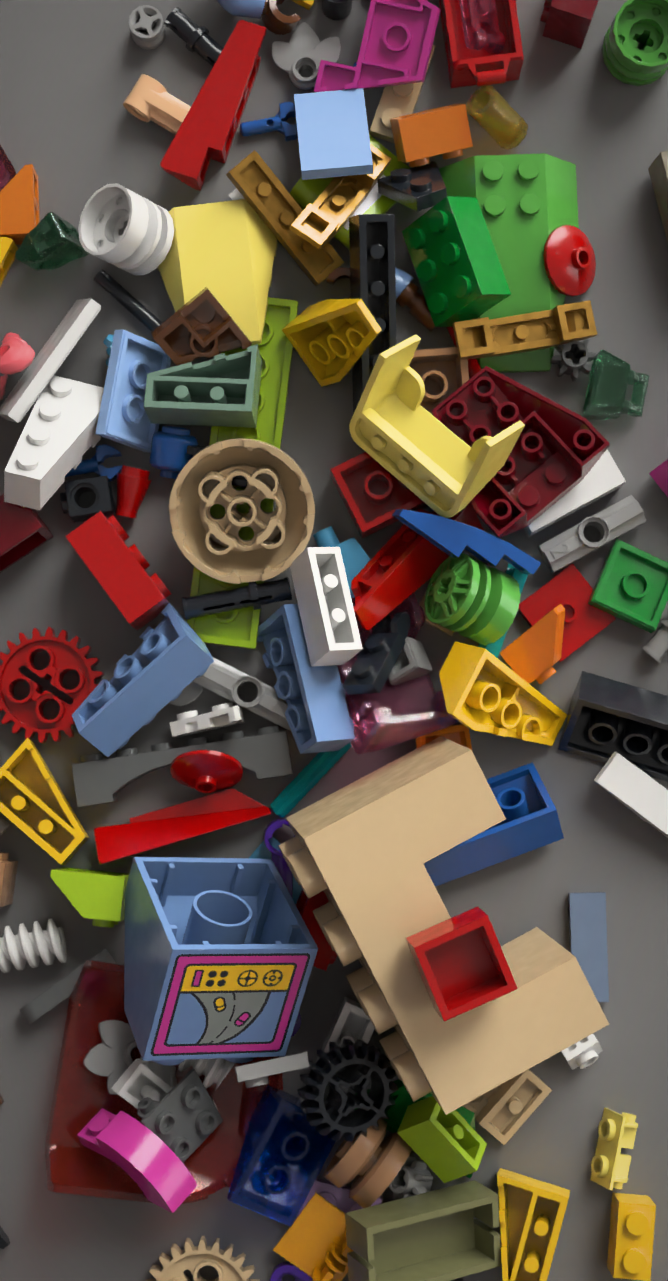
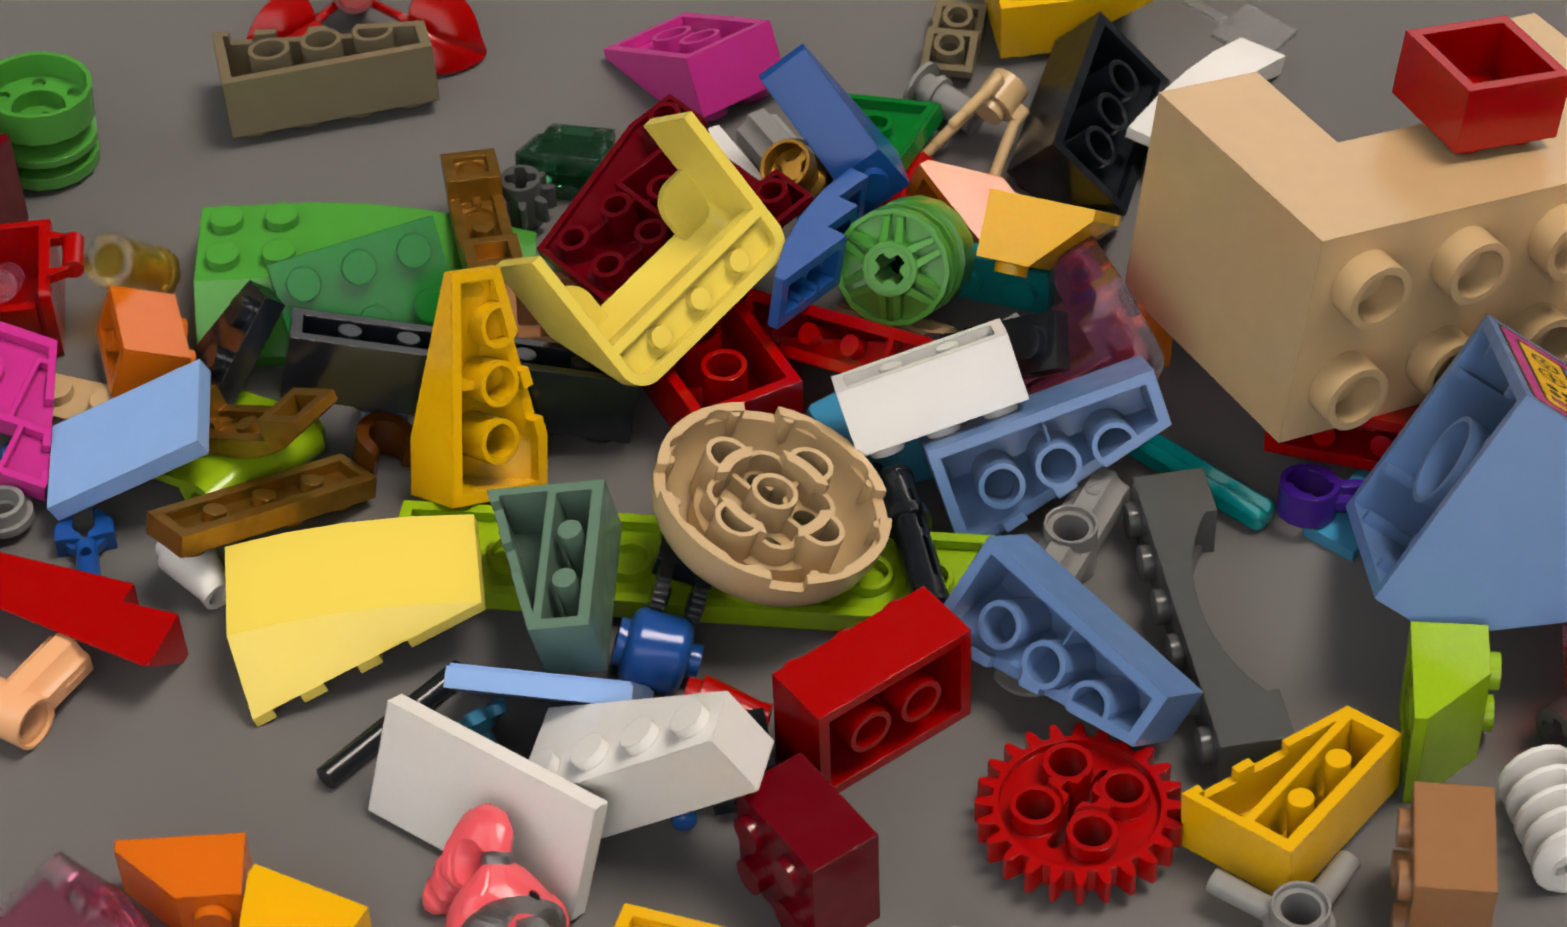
camera: 90 degrees left, 40 degrees down
clear green piece [15,212,89,271] -> none
white wheel [78,183,174,276] -> none
red wedge [94,788,272,864] -> none
reddish brown slope [152,287,252,365] -> none
white wing [169,702,245,738] -> none
red dish [170,750,243,793] -> none
red dish [544,225,596,296] -> none
none -> blue slope [759,43,910,215]
none -> pearl gold wheel [760,139,833,199]
none -> tan plant [920,68,1030,177]

